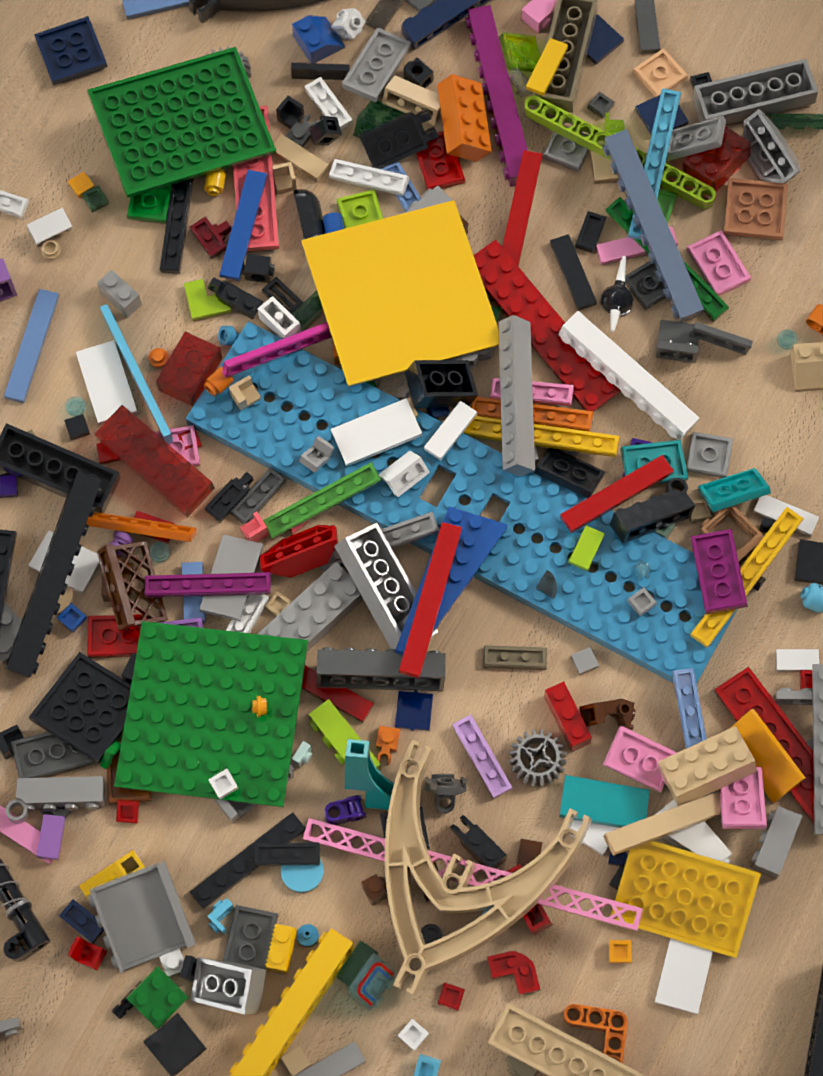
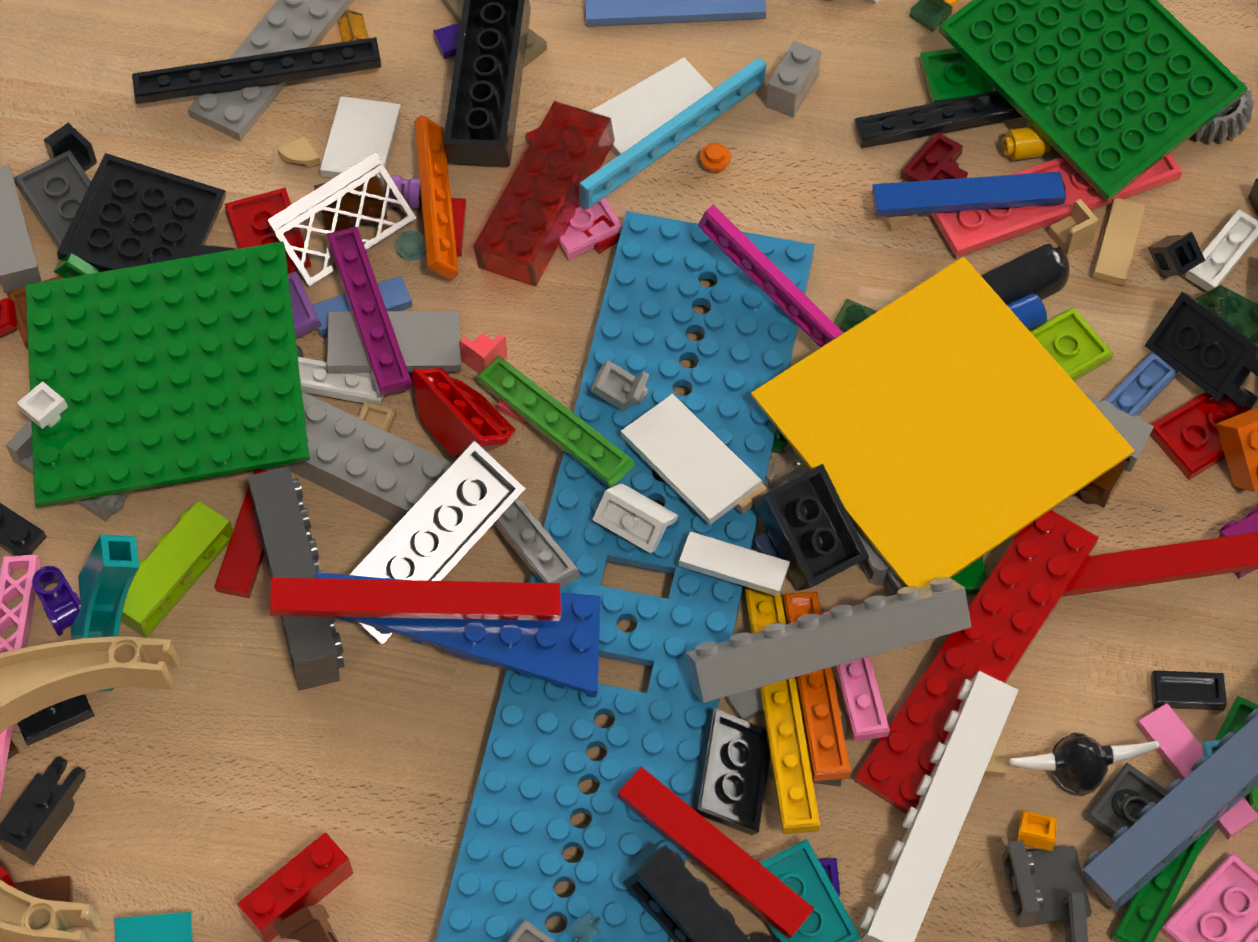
camera: 70 degrees right, 10 degrees down
black brick [4,471,103,678] -> none
blue plate [57,603,87,633] -> none
black tile [64,414,90,440] -> none
clear light blue plate [65,396,86,416] -> none
clear red brick [156,331,223,407] -> none
lime tile [184,279,232,321] -> none
orange brick [204,367,234,397] -> none
black hinge [204,472,254,523] -> none
black hinge [208,277,264,319] -> none
dark azure tile [218,326,239,346] -> none
tan panel [229,375,261,411] -> none
dark grey tile [230,467,286,524] -> none
black brick [244,254,275,283] -> none
light orange plate [252,696,267,717] -> none
white brick [258,296,301,339] -> none
black tile [262,277,304,316] -> none
black panel [276,96,305,129] -> none
dark grey plate [285,115,317,147] -> none
light aqua plate [292,741,312,768] -> none
white tile [329,159,409,196] -> none
orange plate [376,725,400,765] -> none
clear blue piece [395,690,433,731] -> none
dark grey tile [424,773,467,814] -> none
lavender plate [452,715,512,799] -> none
dark tan tile [483,645,547,670] -> none
light grey gear [509,729,567,787] -> none
clear smoke tile [536,570,557,599] -> none
black tile [550,234,597,311] -> none
lime tile [569,526,605,572] -> none
light grey tile [571,647,599,675] -> none
none -> light orange tile [1016,810,1057,852]

